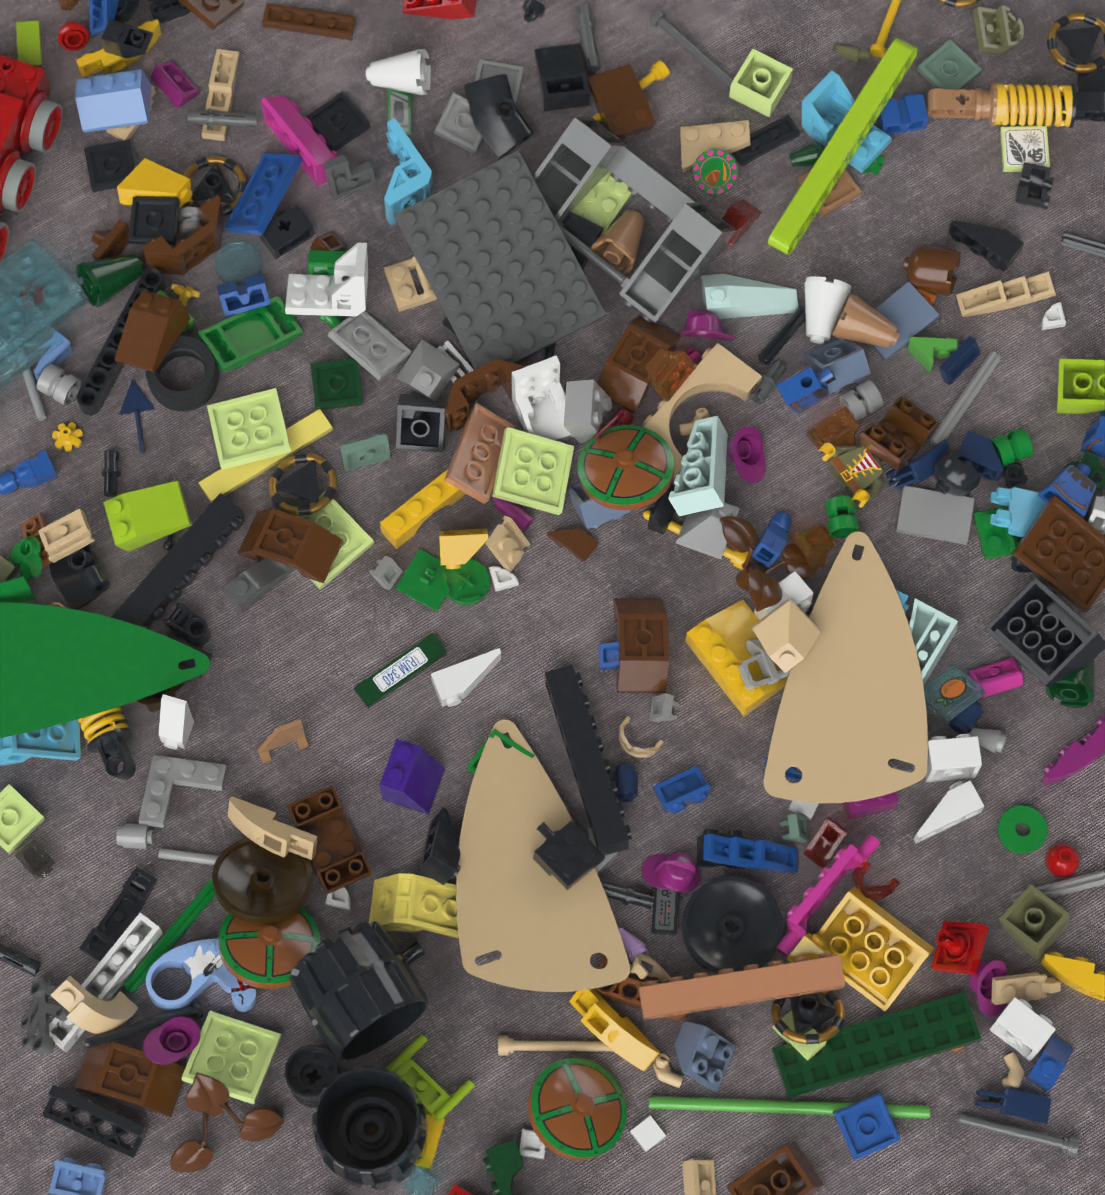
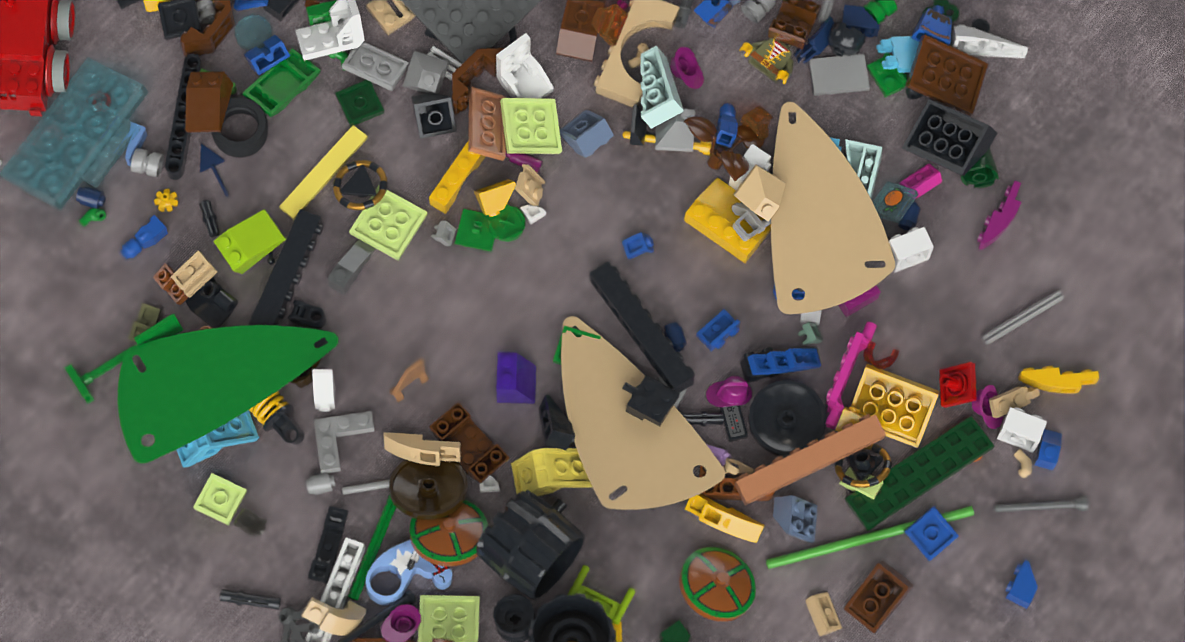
camera: 20 degrees left, 0 degrees up
green plate [9,536,42,581] -> none
light grey bar [11,334,47,421] -> none
dark green cone [76,254,145,308] -> none
reddish brown tile [91,220,129,260] -> none
yellow plant [171,283,200,306] -> none
yellowish green plate [207,388,291,470] -> none
reddish brown slope [238,508,343,583] -> none
sand green plate [340,433,391,472] -> none
tile [354,633,447,709] -> none
white slope [431,648,501,707] -> none
tan piece [498,1035,614,1056] -> none
white tile [519,1129,546,1159] -> none
reddish brown slope [546,528,599,562] -> none
light grey slope [564,379,612,443] -> none
dark orange dish [578,425,675,510] -> none
dark red plant [588,408,633,441] -> none
reddish brown slope [613,598,669,693] -> none
tan helmet [619,716,664,758] -> none
white tile [630,1115,666,1152] -> none
light grey tile [649,693,679,723] -> none
tan arm [653,1054,684,1088] -> none
clear red slope [803,817,849,868] -> none
clear orange slope [806,407,859,453] -> none
green wheel [825,496,860,538] -> none
white slope [914,781,984,844] -> none
light grey cone [970,727,1007,754] -> none
dark blue arm [974,1088,1051,1124] -> none
green tile [997,805,1047,855] -> none
olive slope [999,884,1070,961] -> none
black plate [1001,462,1028,489] -> none
red brick [1045,843,1080,878] -> none

